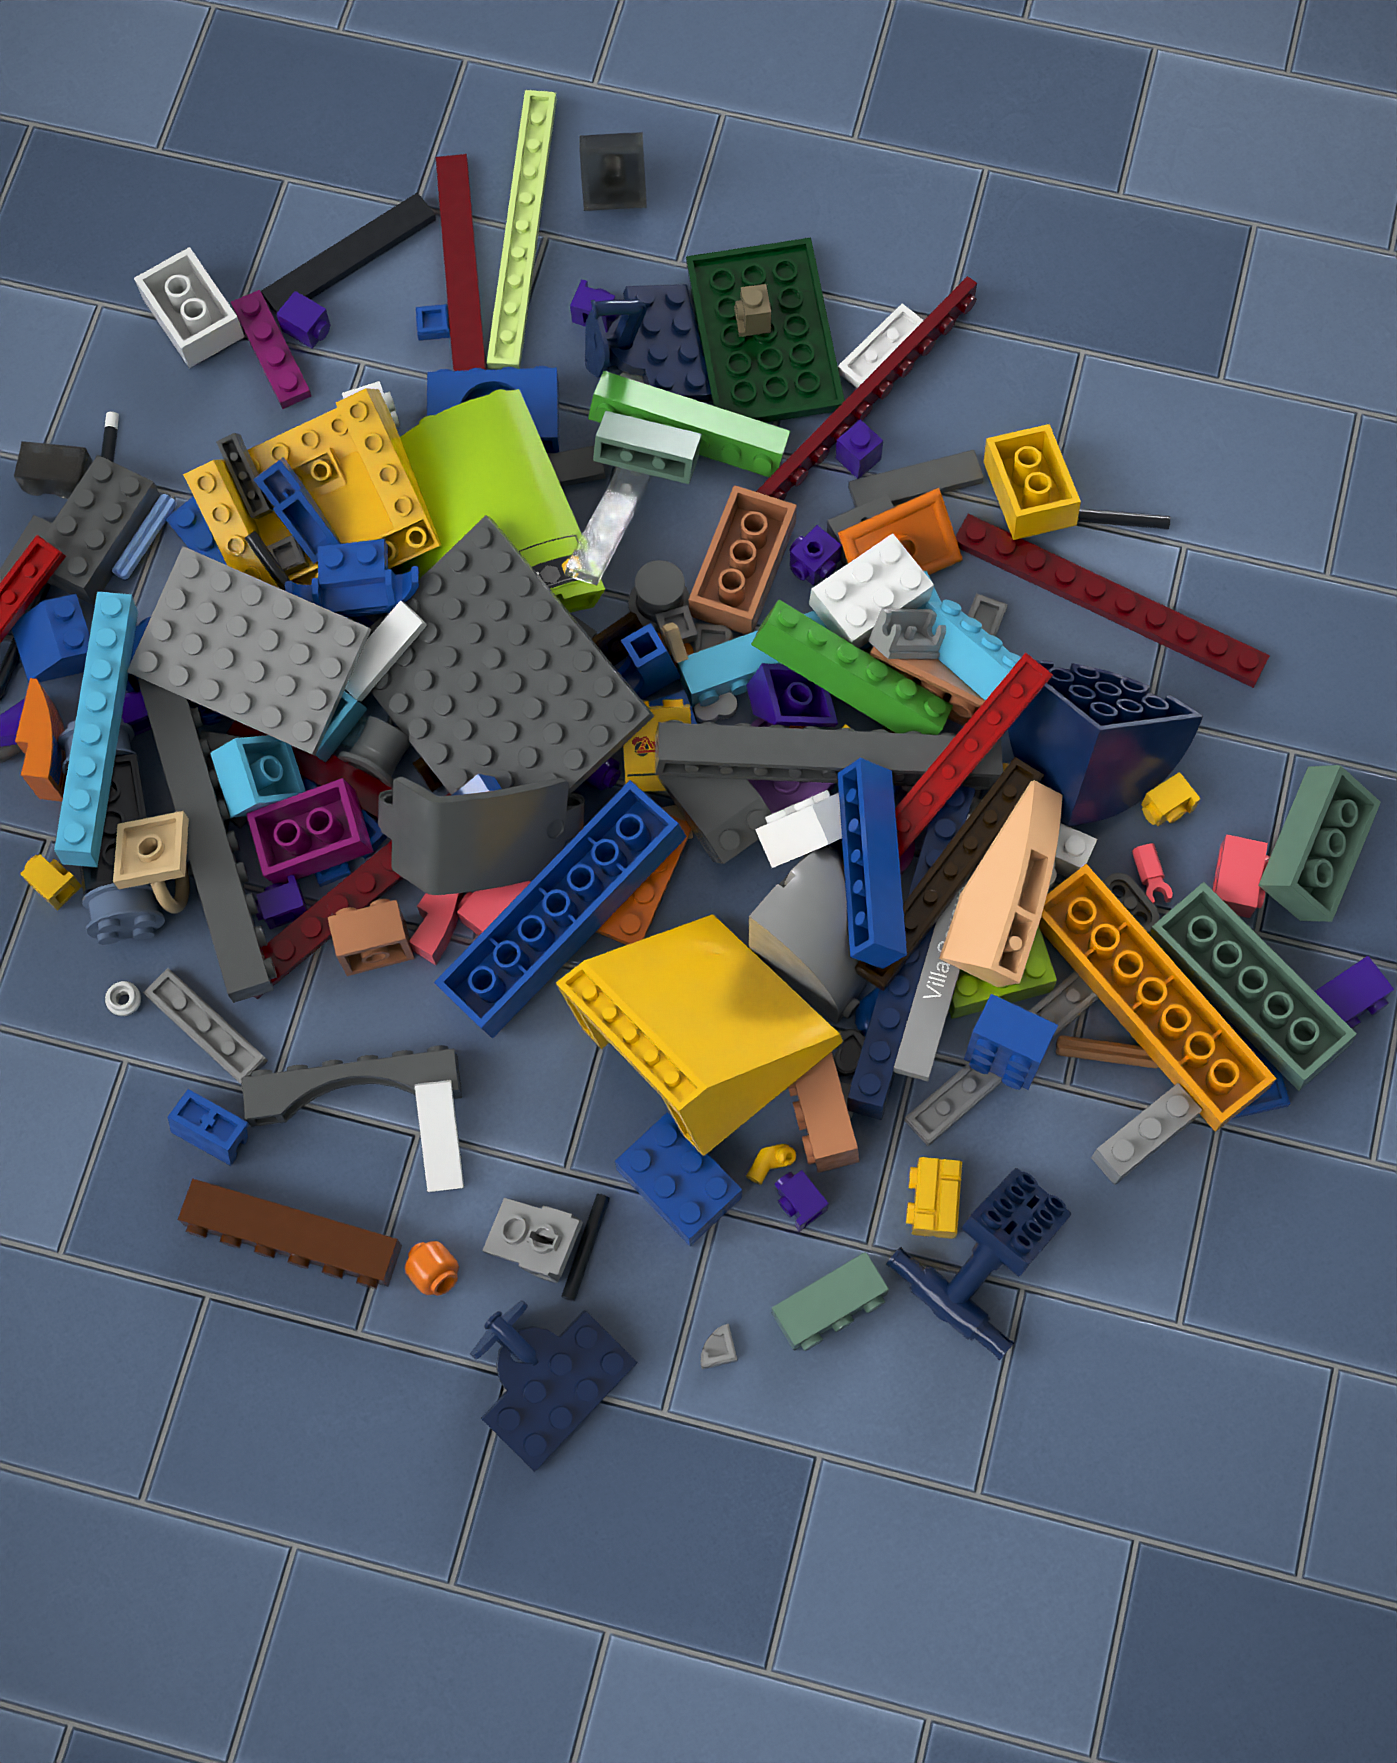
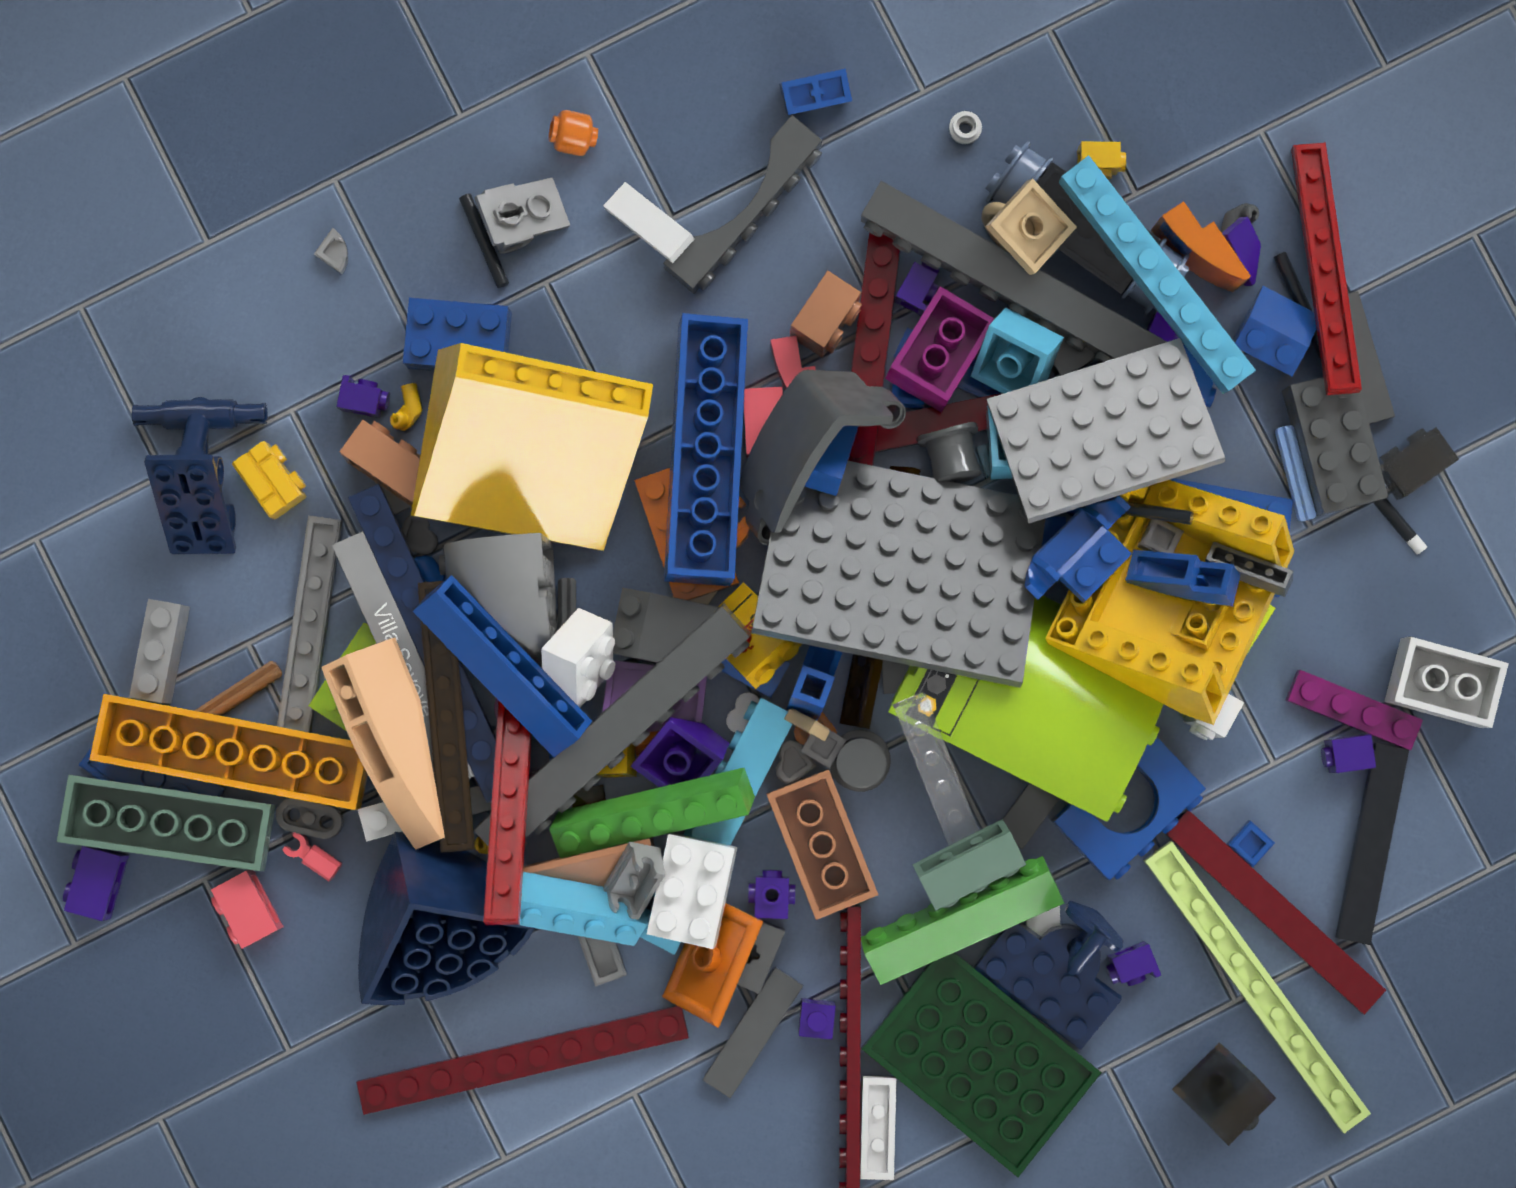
camera: 135 degrees right, 15 degrees up
light grey tile [143,968,268,1085] -> none
reddish brown brick [177,1178,402,1289] -> none
white tile [345,601,427,702] -> none
dark blue plate [470,1300,638,1472] -> none
dark tan brick [734,284,771,337] -> none
sand green brick [771,1252,889,1351] -> none
blue brick [964,994,1058,1090] -> none
yellow brick [983,424,1081,540] -> none
black bar [1077,509,1170,529] -> none
yellow brick [1141,772,1201,826] -> none
sand green brick [1258,765,1381,922] -> none

